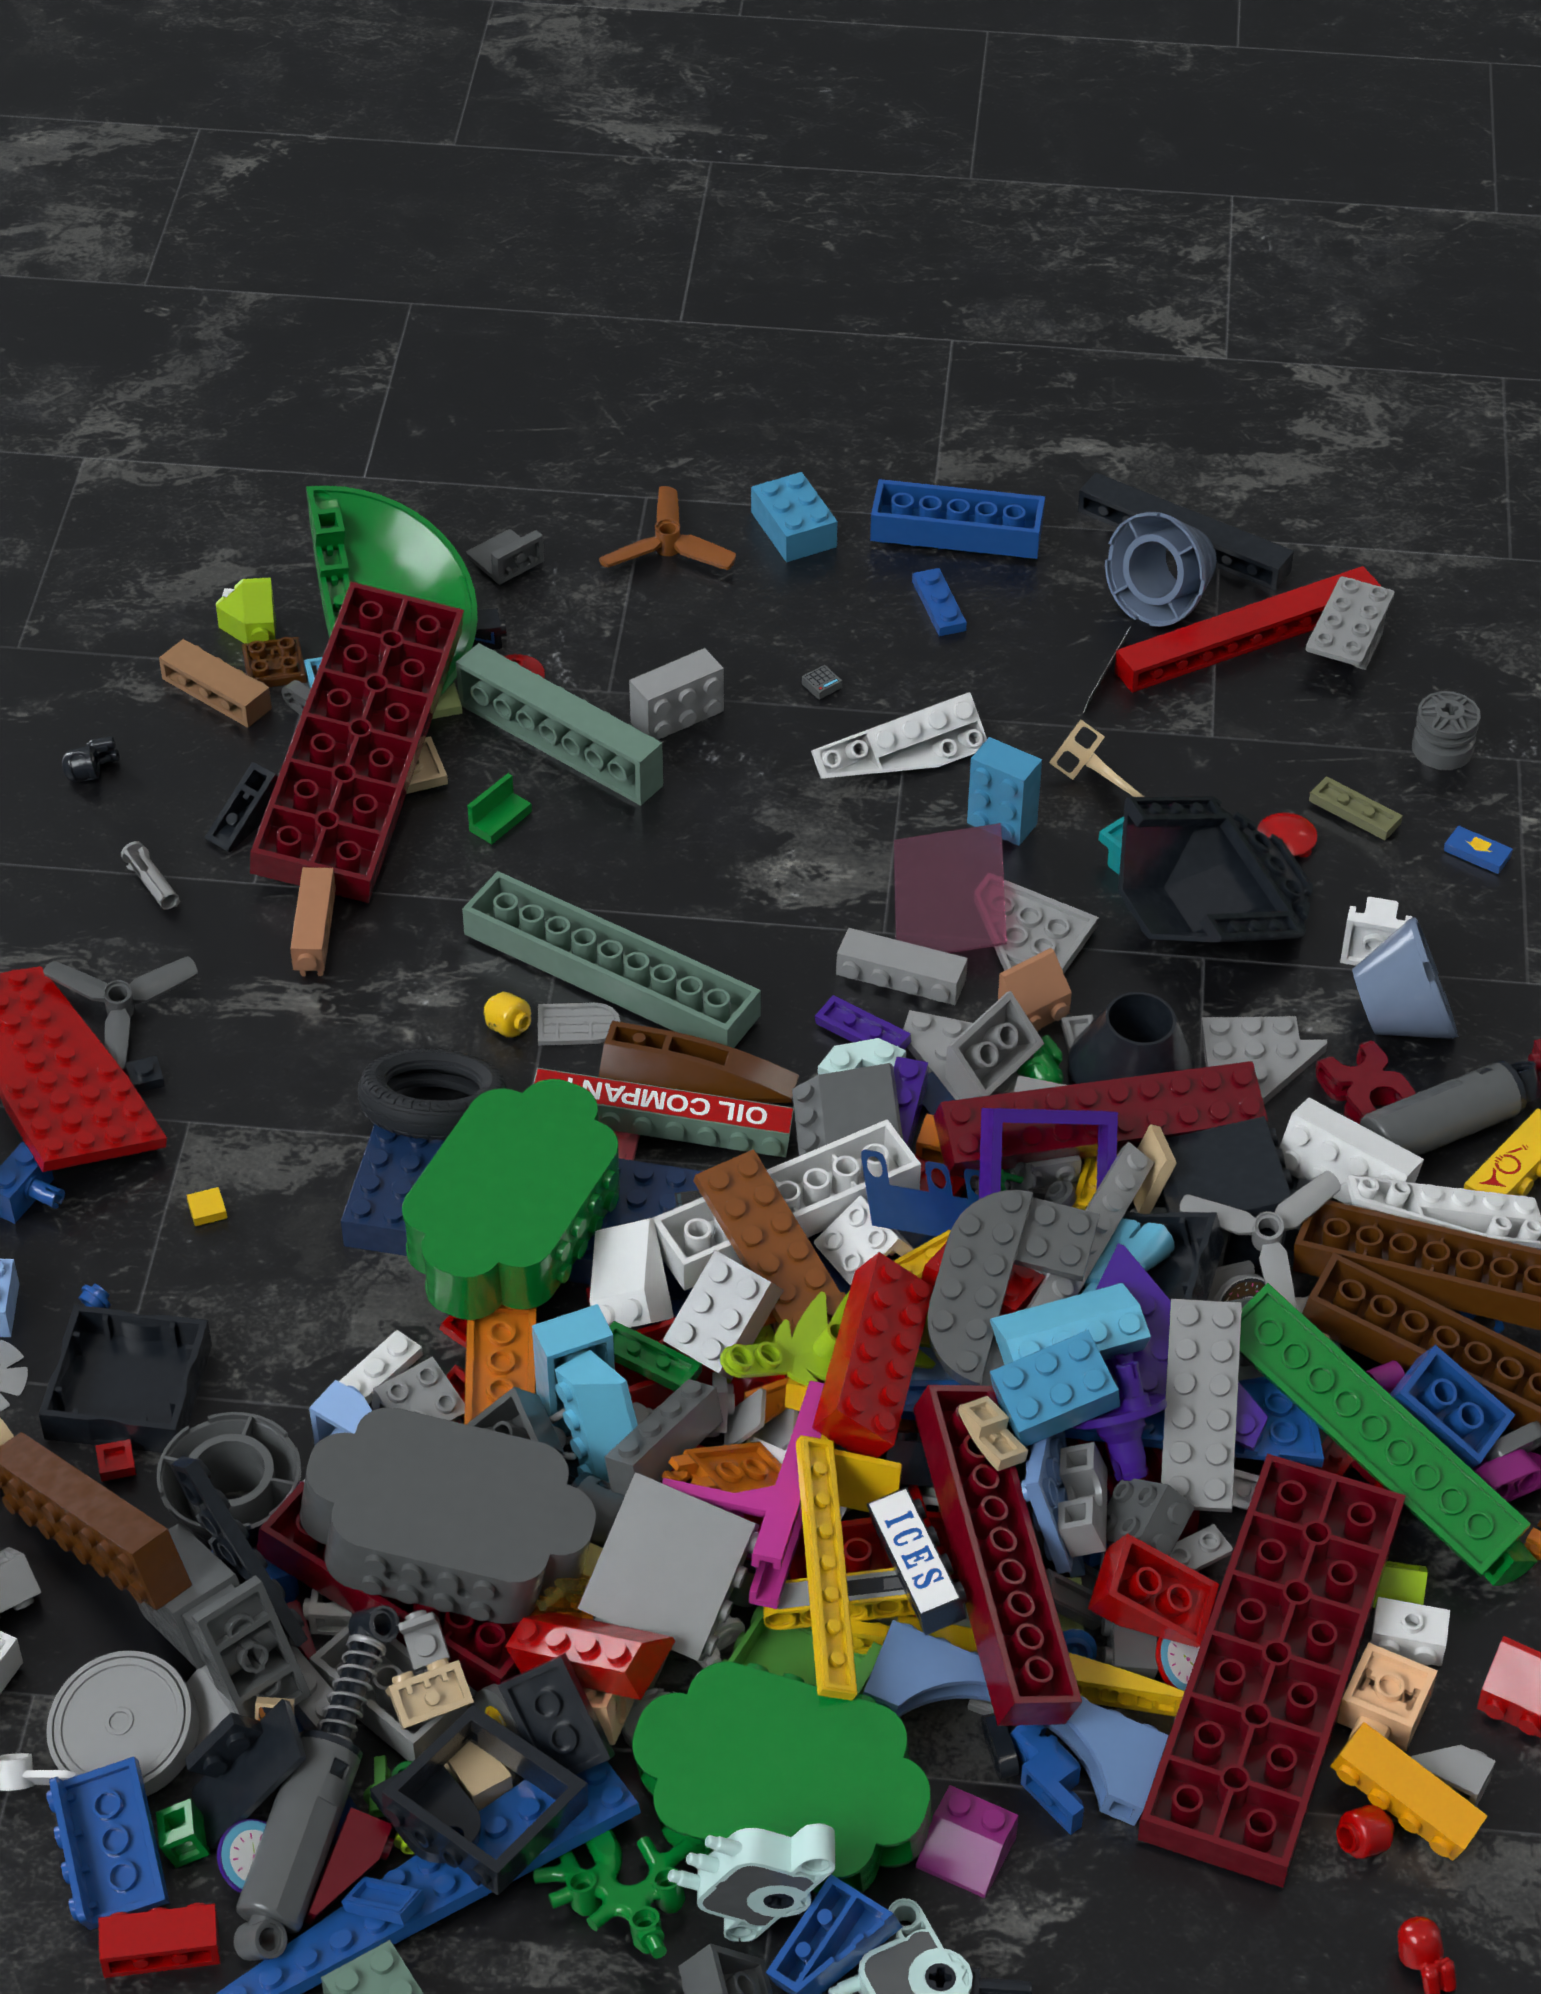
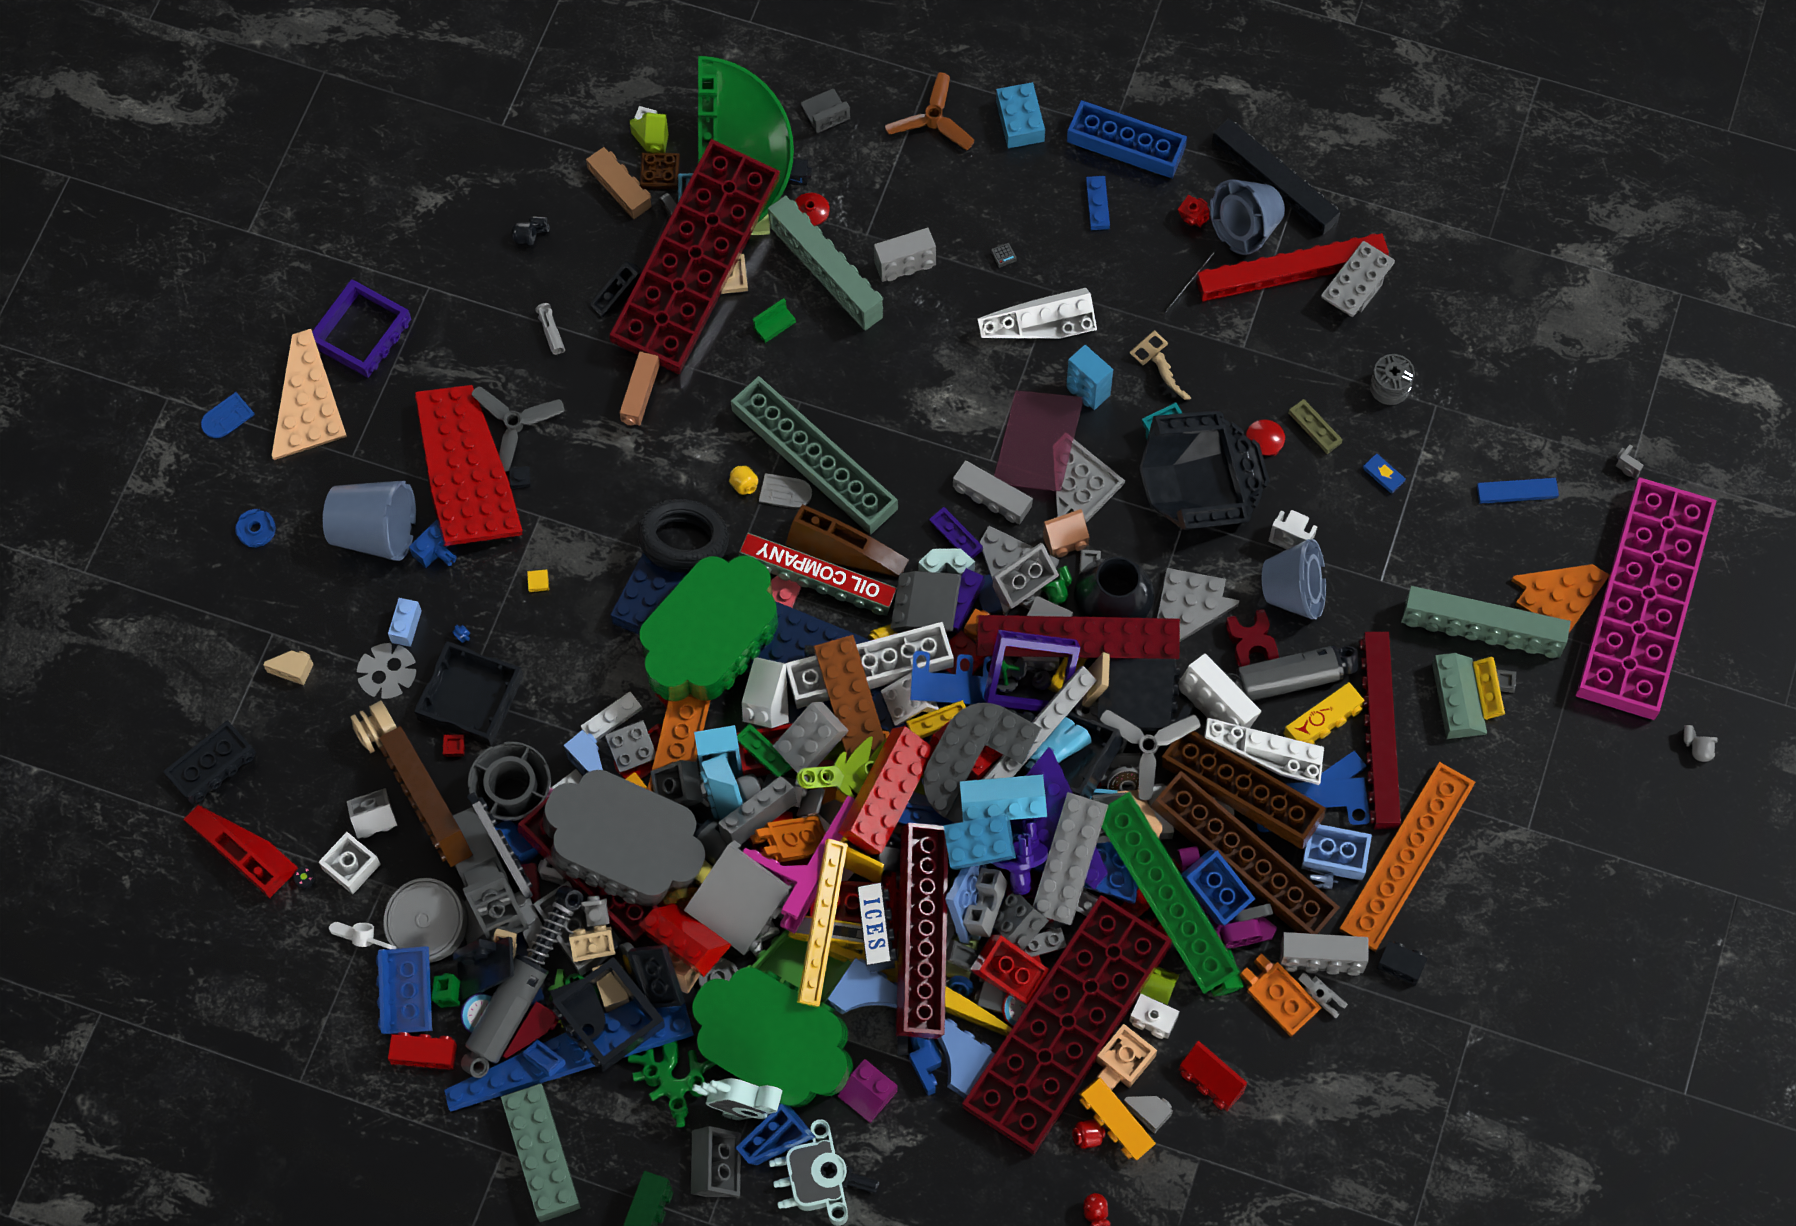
camera: 15 degrees right, 20 degrees up
tan slope [958,1396,1029,1471] -> none
none -> red brick [1178,195,1210,227]

